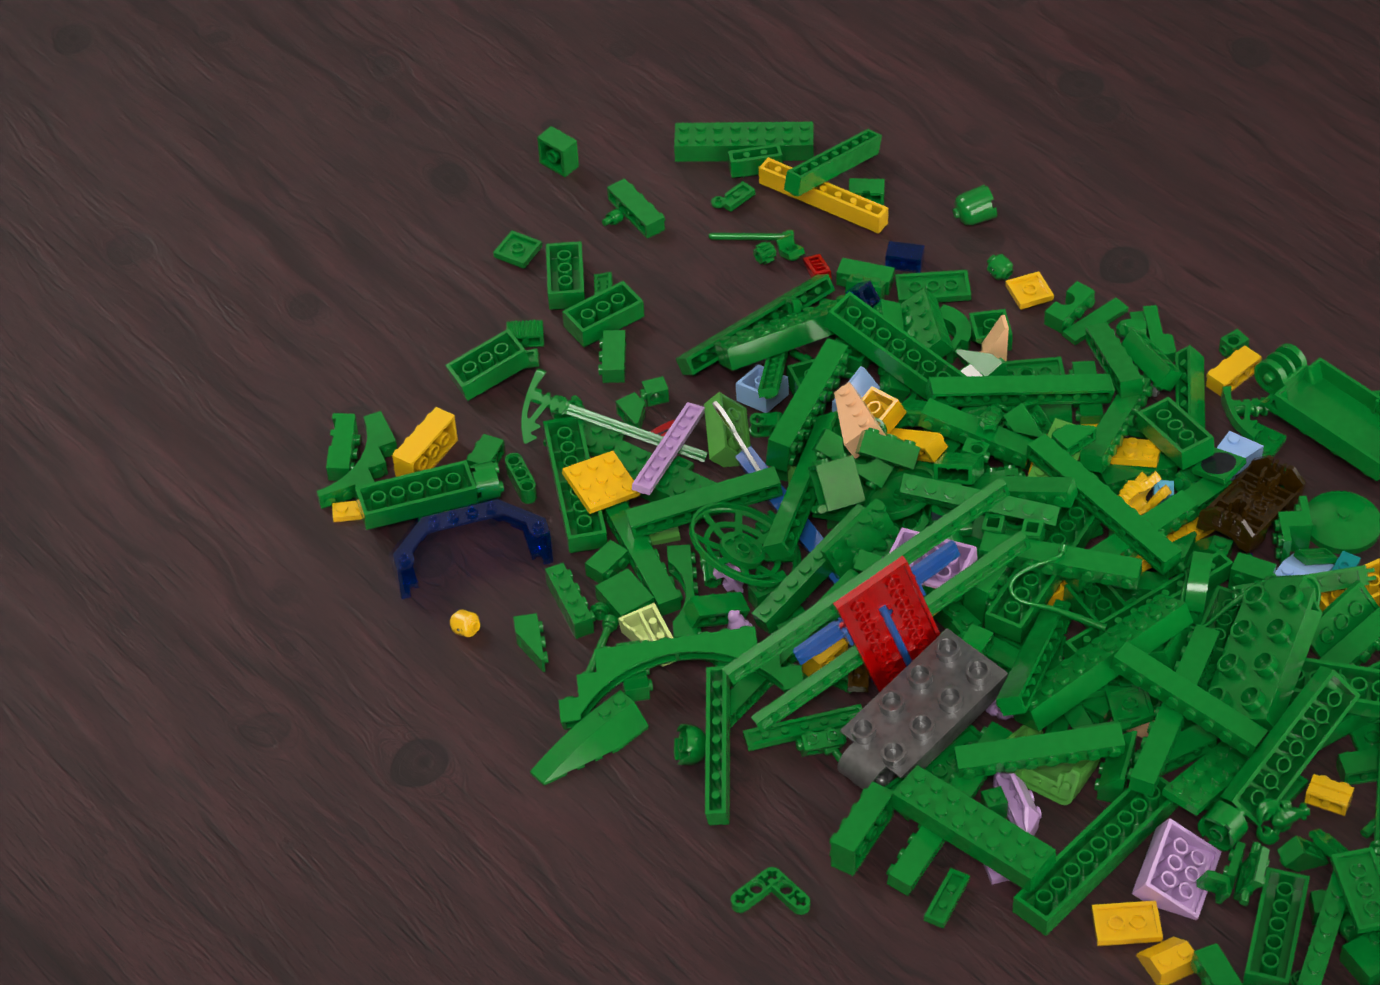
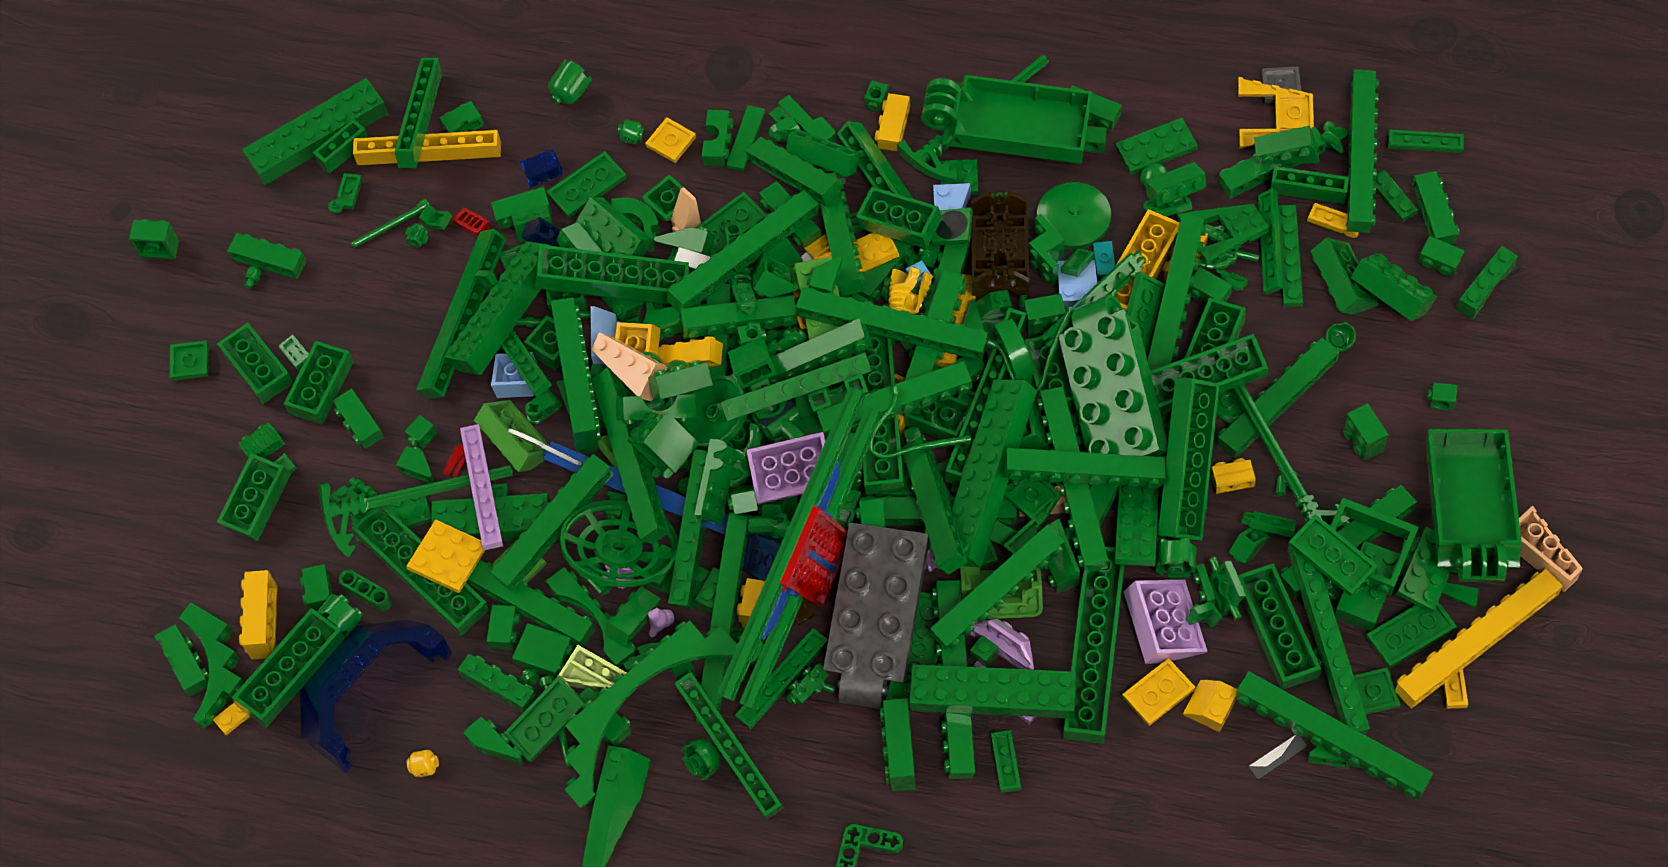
camera: 30 degrees left, 15 degrees up
green animal [1256,798,1310,845] -> none
none -> green plate [504,676,586,762]

